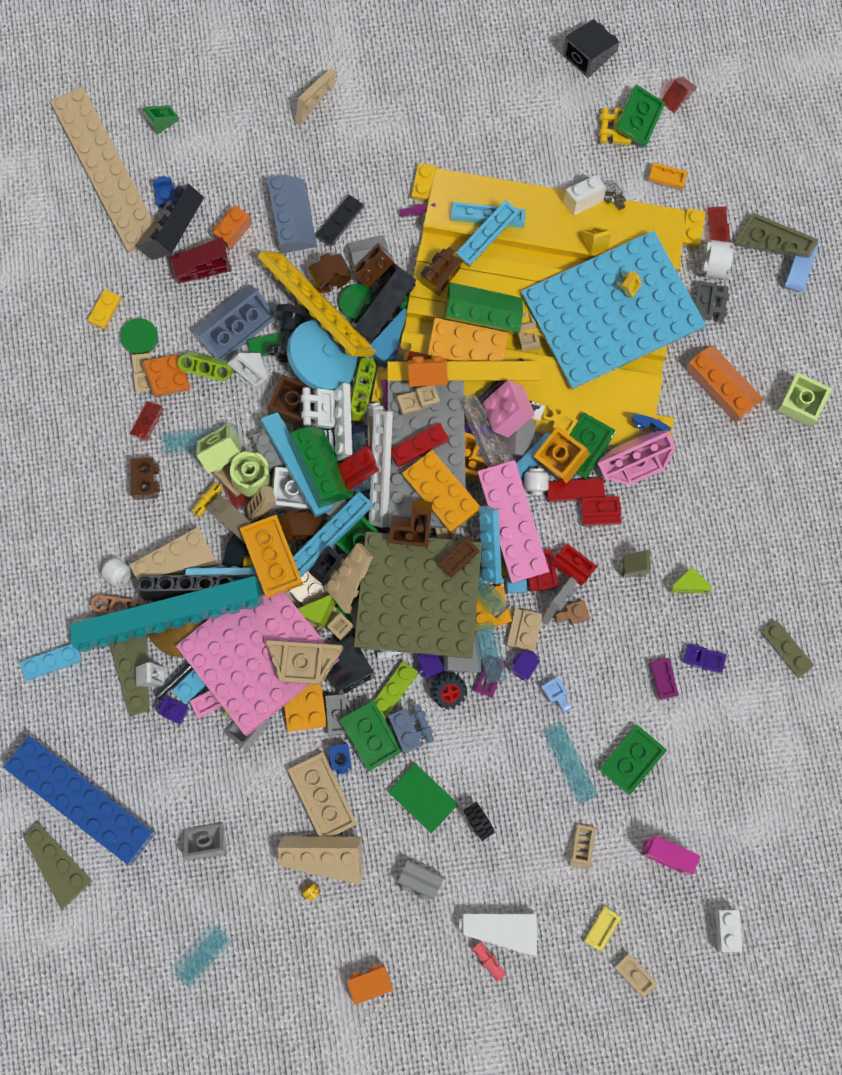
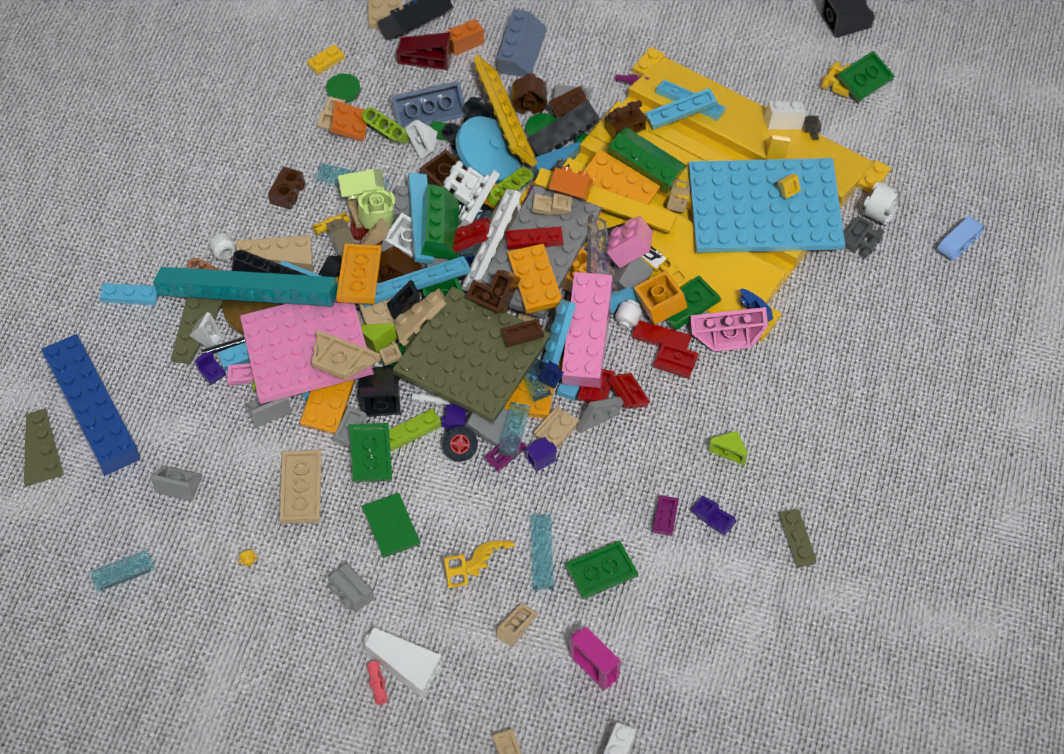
camera: 25 degrees right, 20 degrees down
clear red slope [130,401,164,442] -> none
tan wedge [278,836,364,885] -> none
black plate [316,194,364,248] -> none
blue brick [328,744,352,775] -> none
orange brick [347,964,394,1005] -> none
sand blue brick [388,704,434,755] -> none
black tyre [463,802,495,841] -> none
light blue plate [541,677,571,713] -> none
medium nougat plate [554,600,591,625] -> none
light yellow tile [584,906,621,952] -> none
olive slope [619,550,651,578] -> none
light orange plate [648,162,688,190] -> none
clear red slope [662,76,697,113] -> none
orange slope [686,345,764,423] -> none
clear red slope [707,206,730,242] -> none
olive wing [734,213,819,258] -> none
yellowish green brick [777,372,832,428] -> none
none -> yellow piece [444,539,515,589]
none -> clear blue bracket [538,361,564,388]

